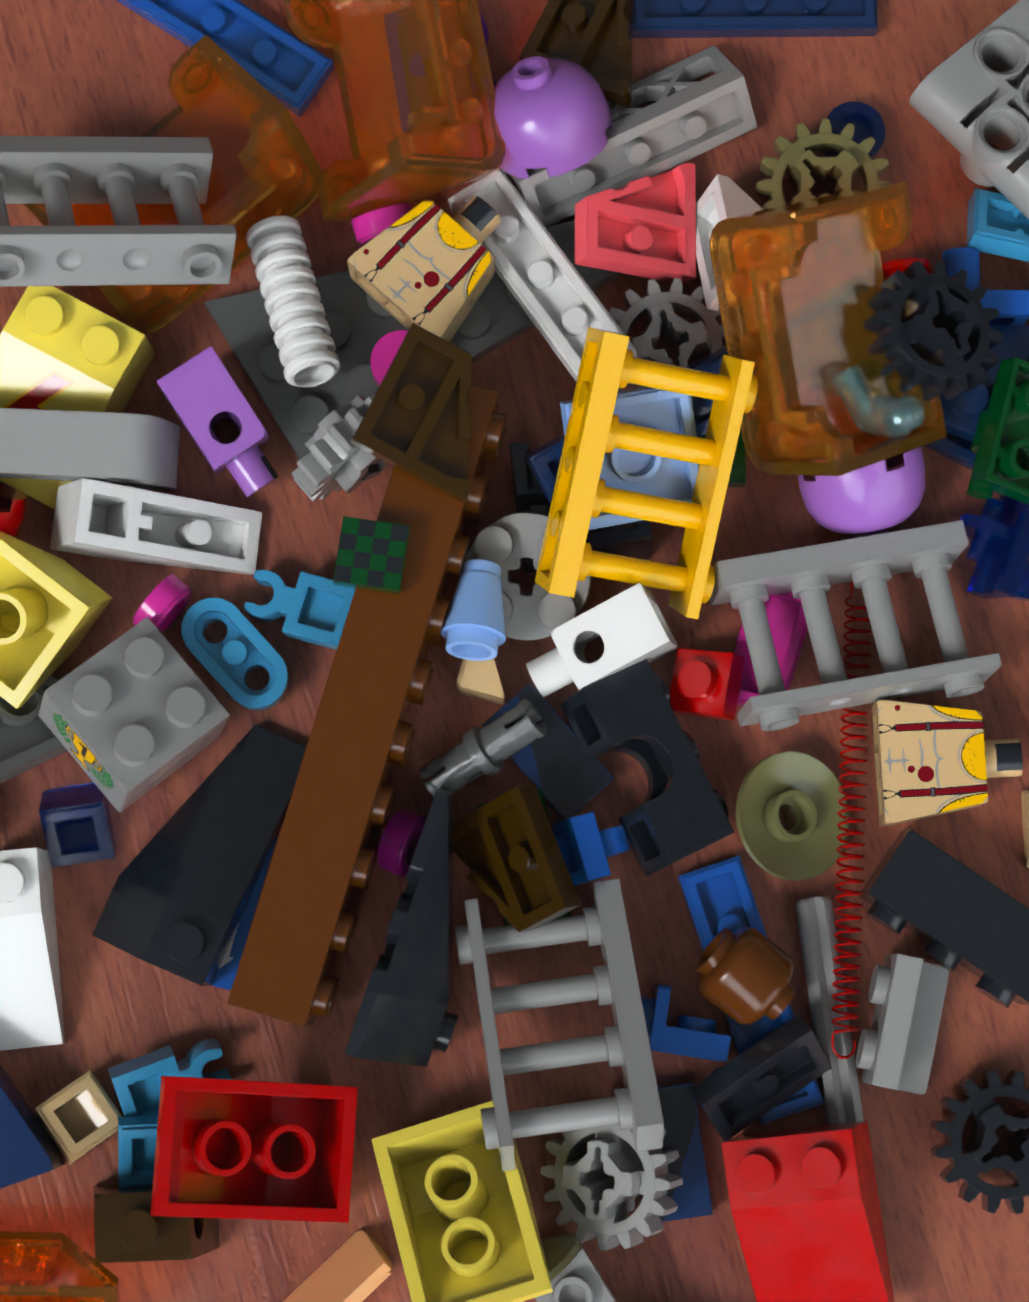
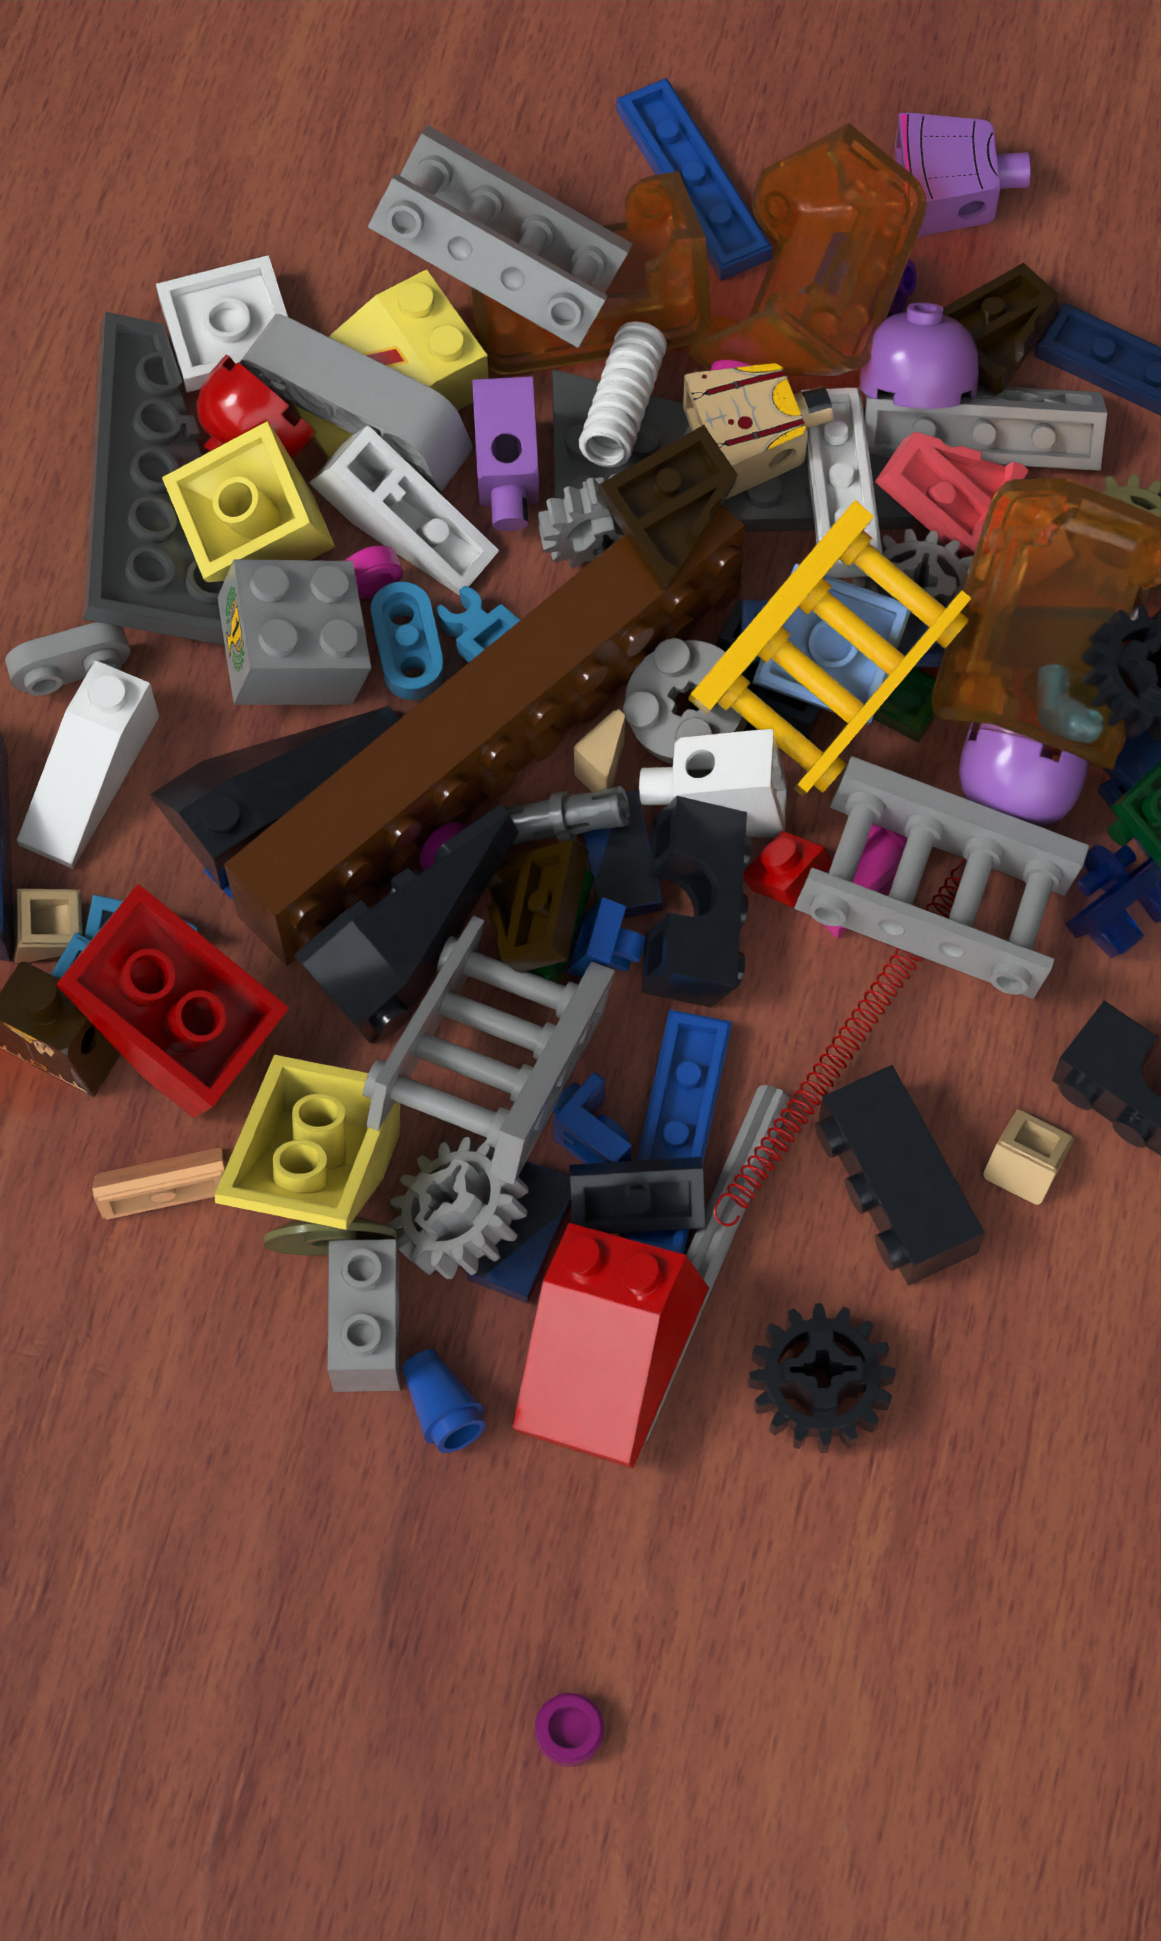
camera: 35 degrees right, 15 degrees down
clear blue slope [39,783,116,868] -> none
tile [333,516,410,594] -> none
light blue cone [441,559,506,661] -> none
reddish brown head [695,927,796,1024] -> none
olive dish [736,751,850,881] -> none
light grey bracket [856,953,949,1095] -> none
tan torso [871,700,1023,827] -> none

